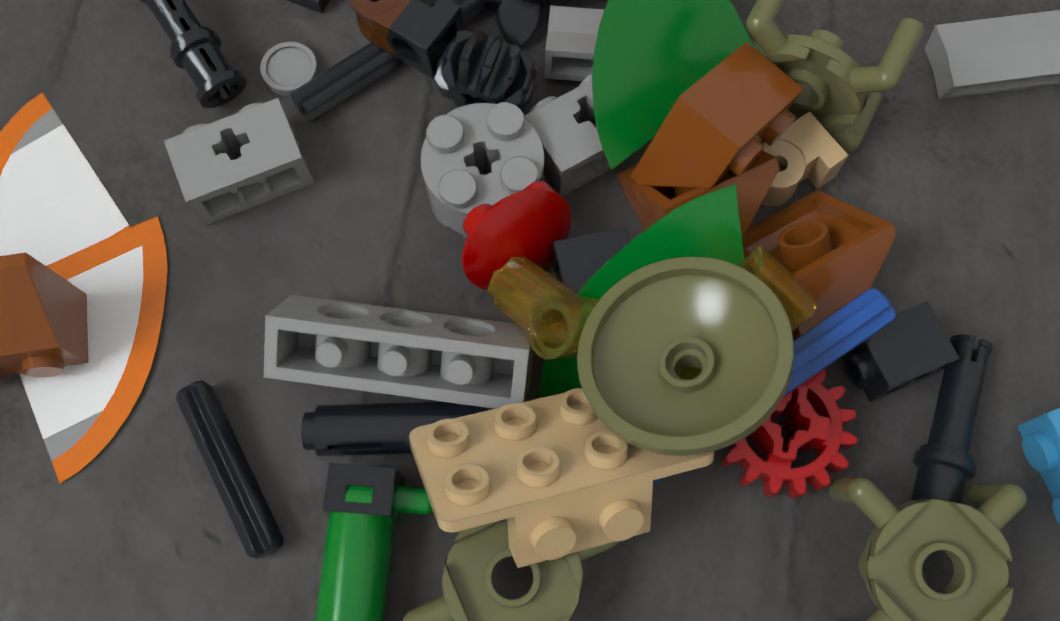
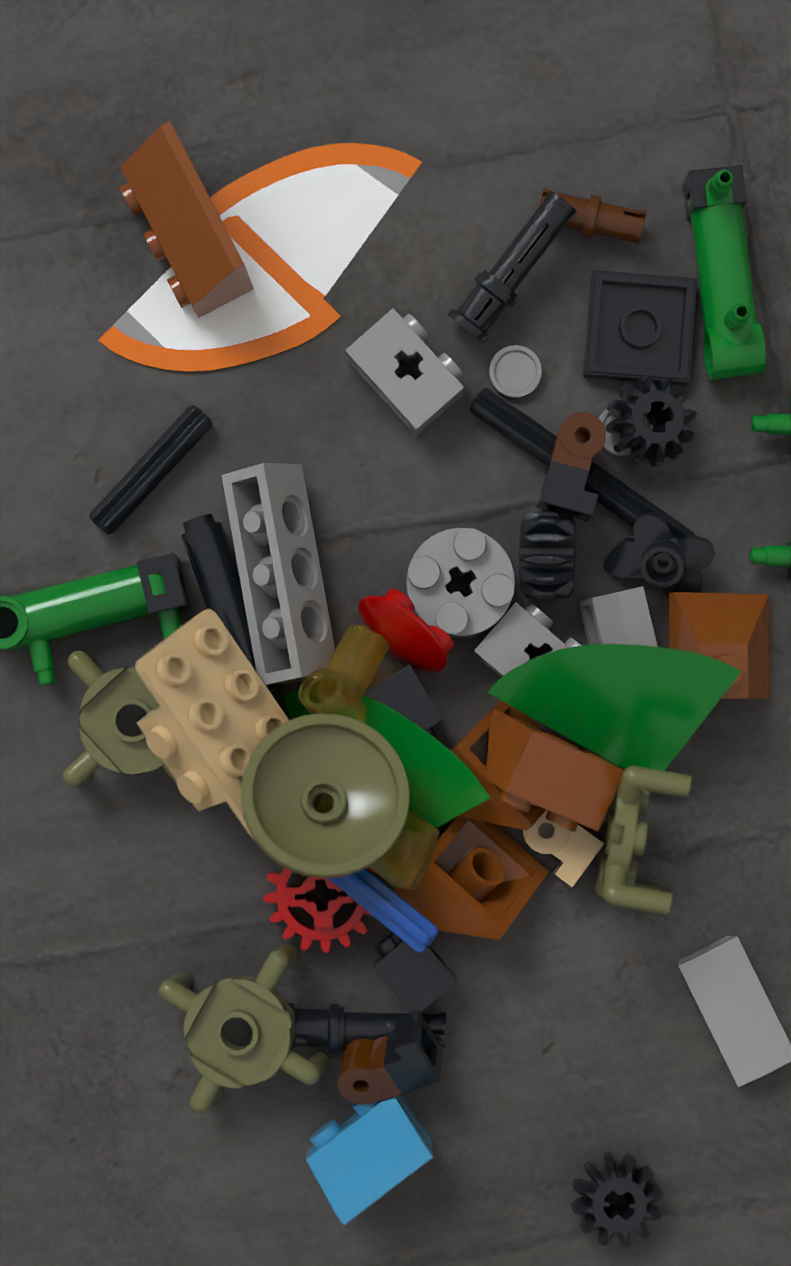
camera: 70 degrees right, 15 degrees up
none -> leg [337,1010,443,1104]

